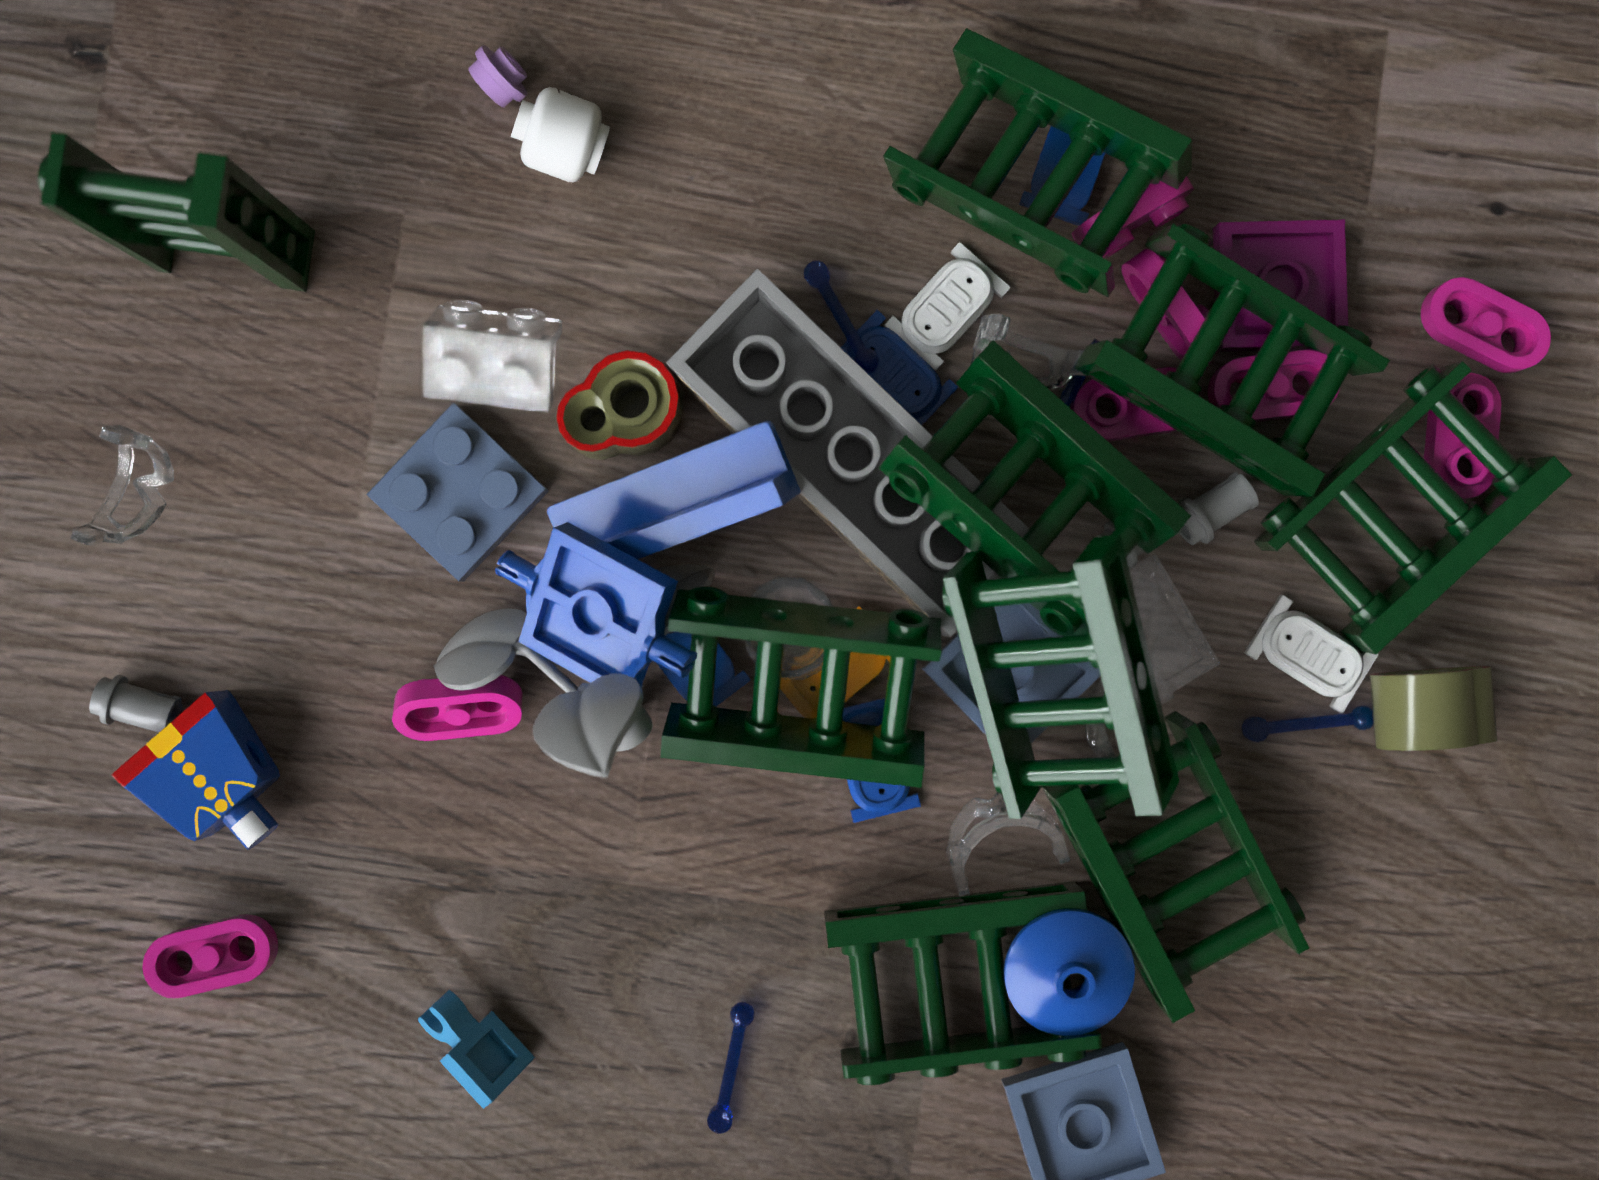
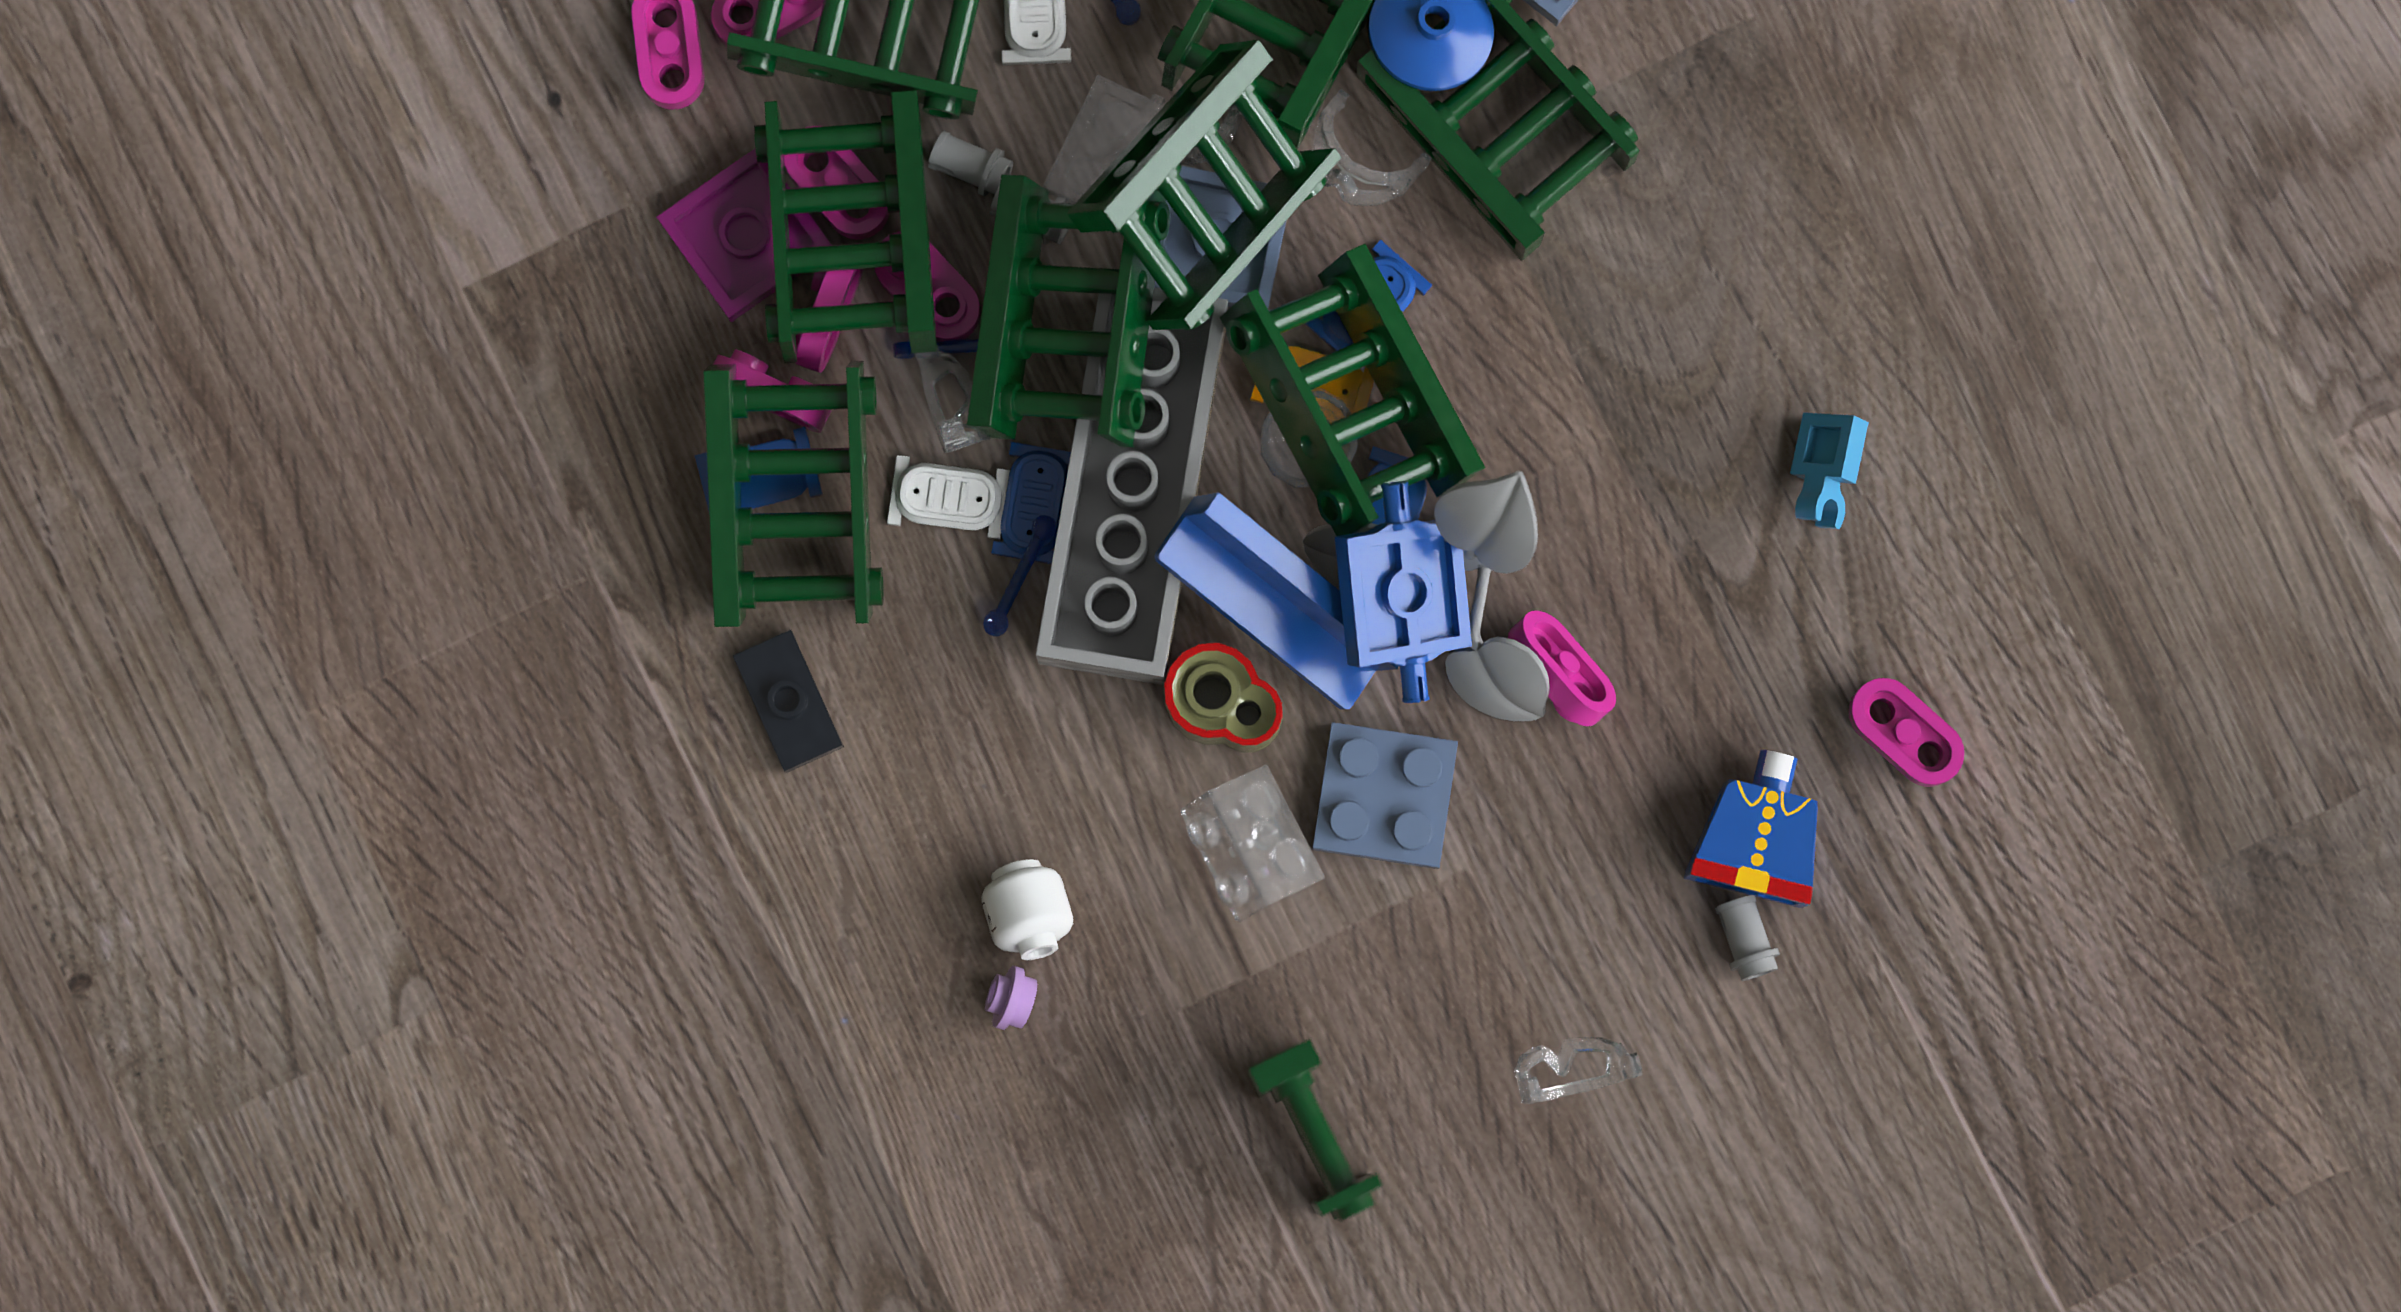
camera: 115 degrees left, 5 degrees down
clear blue hinge [707,1002,755,1134] -> none
none -> black plate [733,630,844,773]

